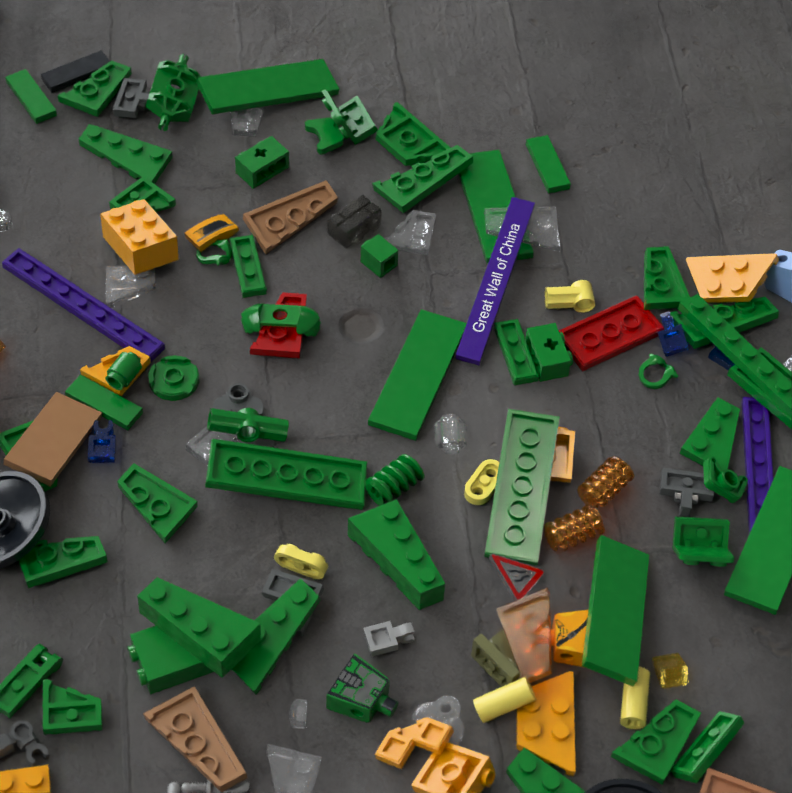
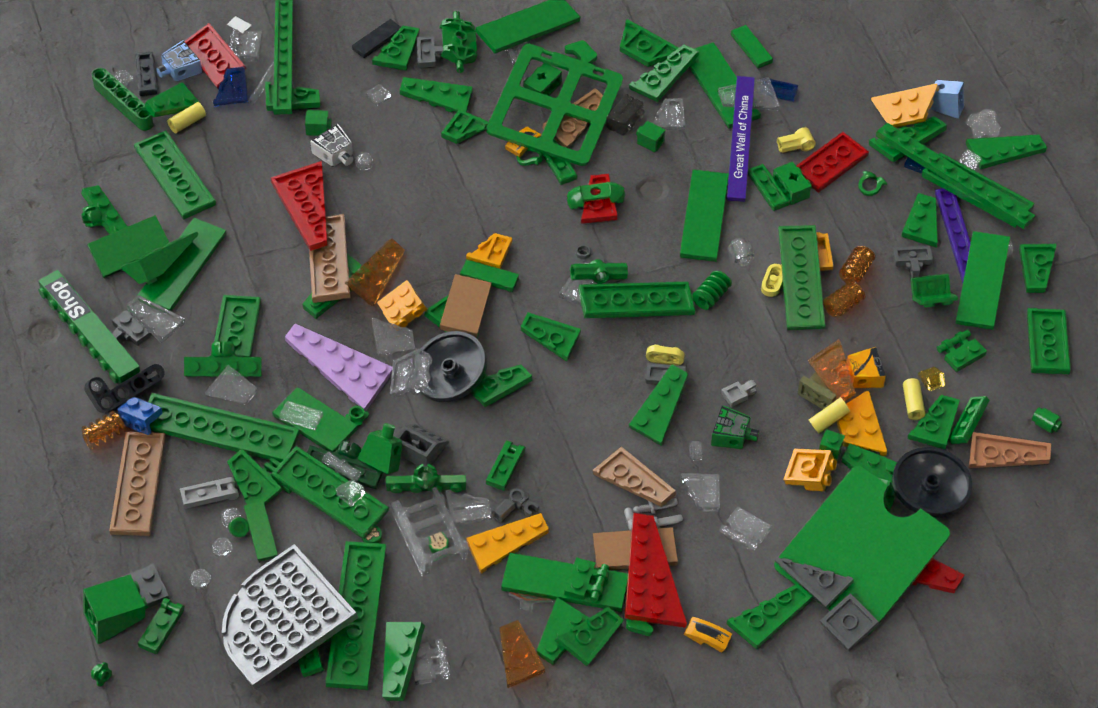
camera: 10 degrees left, 0 degrees up
dark purple tile [2,248,165,362] -> none
green tile [5,69,57,124] -> none
green wing [43,679,103,735] -> none
clear blue plate [88,420,116,463] -> none
light orange brick [100,199,179,275] -> none
green brick [105,352,142,390] -> none
clear wing [106,265,156,308] -> none
green brick [127,626,214,695] -> none
green wedge [137,577,261,678] -> none
green tile [148,355,199,401] -> none
green bracket [322,89,378,145] -> none
green wedge [348,499,445,610] -> none
light orange tile [375,717,454,769] -> none
clear plate [411,695,465,746] -> none
piece [489,554,545,604] -> none
green tile [582,535,649,687] -> none
green wing [644,246,690,310] -> none
clear blue plate [658,311,690,357] -> none
green piece [703,457,748,503] -> none
none -> clear tile [366,84,391,106]
none -> green window [486,44,623,166]
none -> clear blue tile [759,78,798,102]
none -> green brick [819,429,845,461]
none -> green plate [937,330,987,372]

